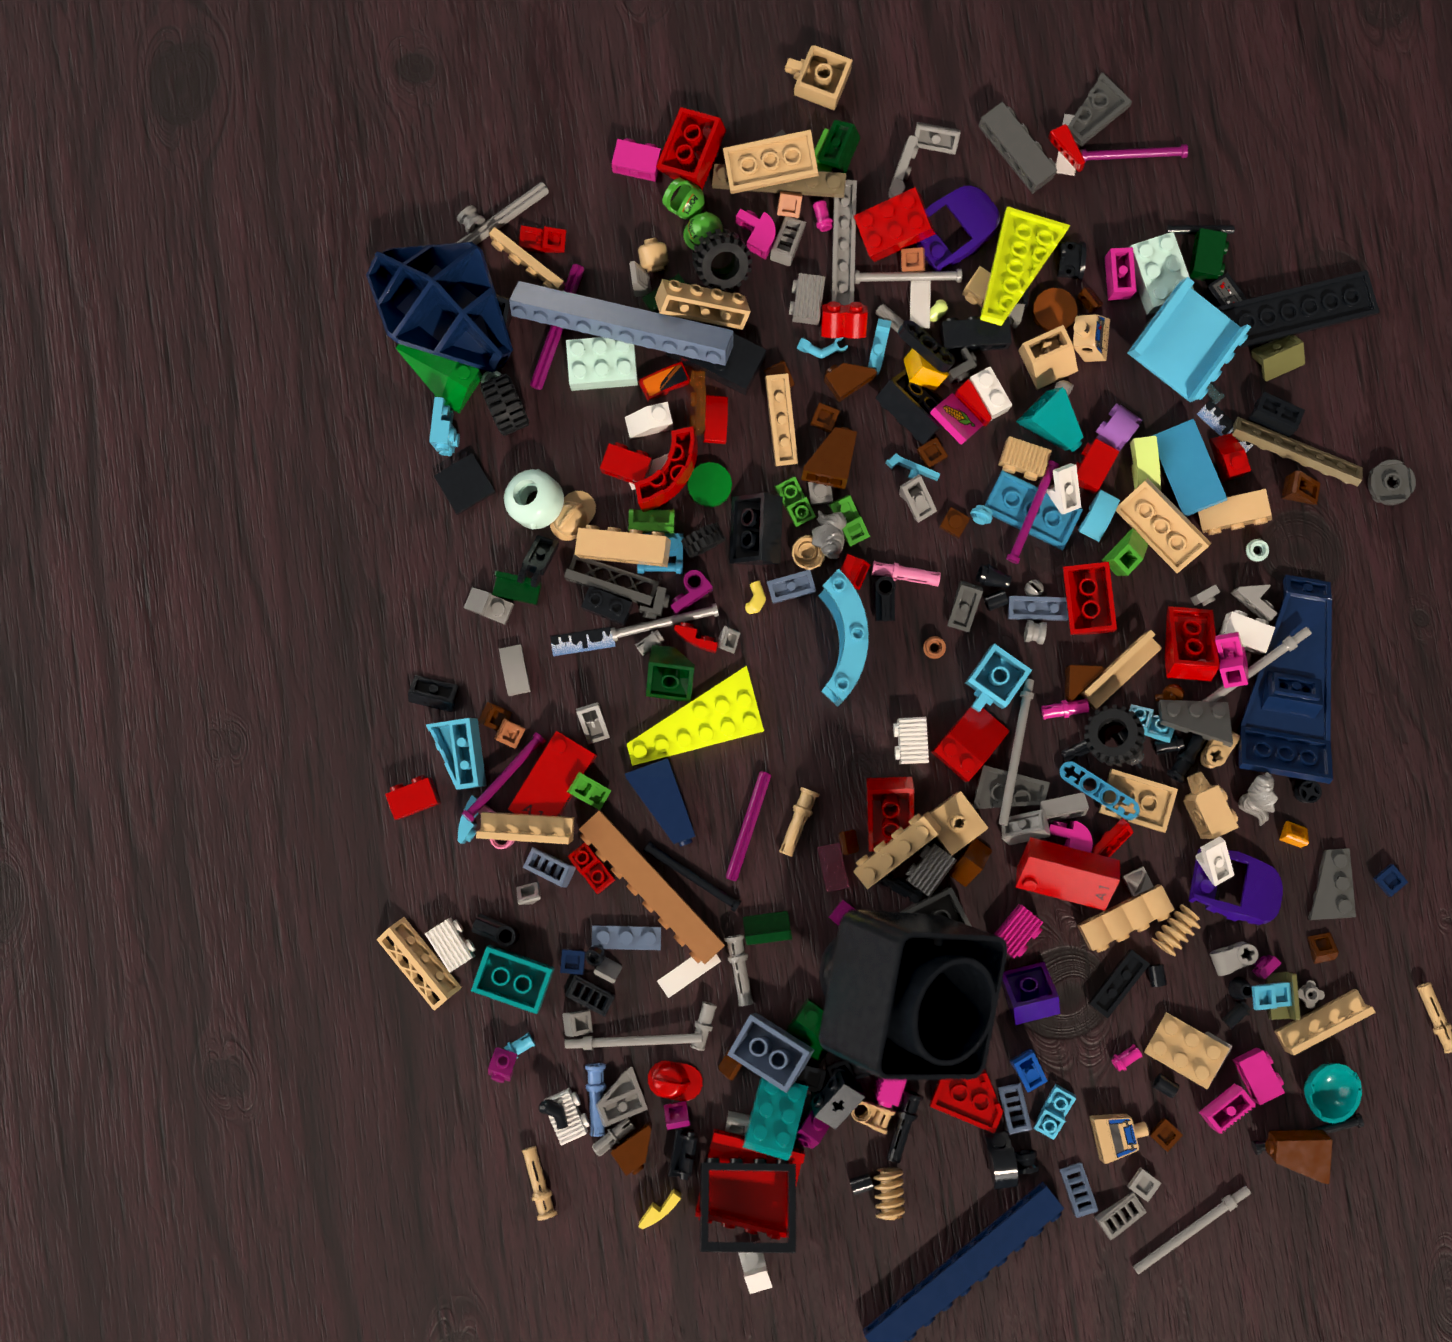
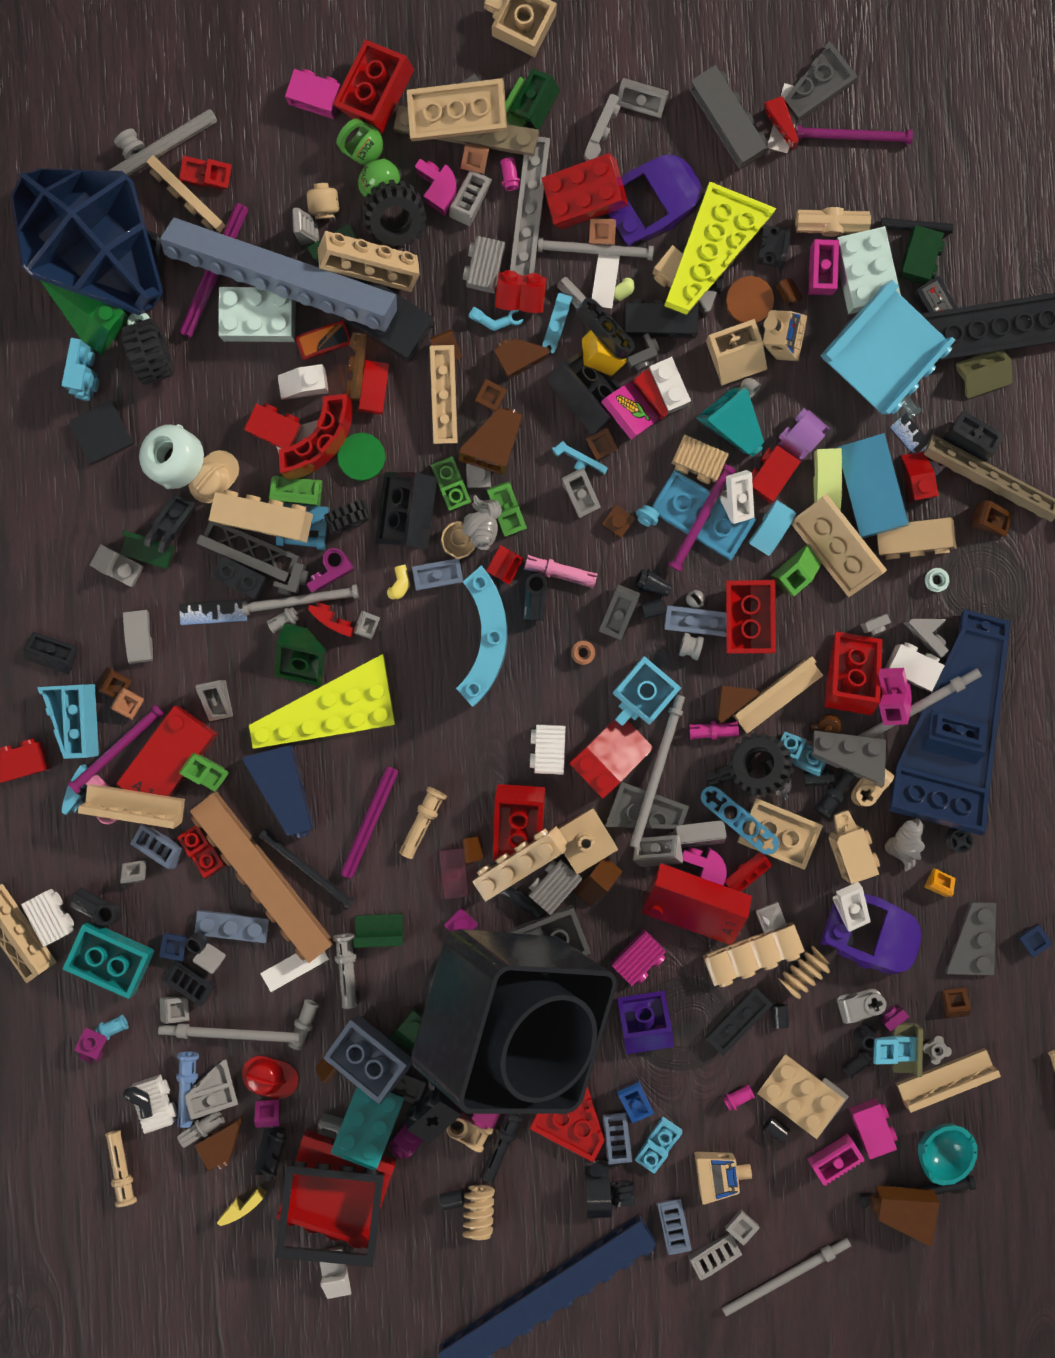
camera: 10 degrees right, 5 degrees up
reddish brown plate [1149,1117,1183,1152] -> none
none -> tan piece [795,207,871,237]

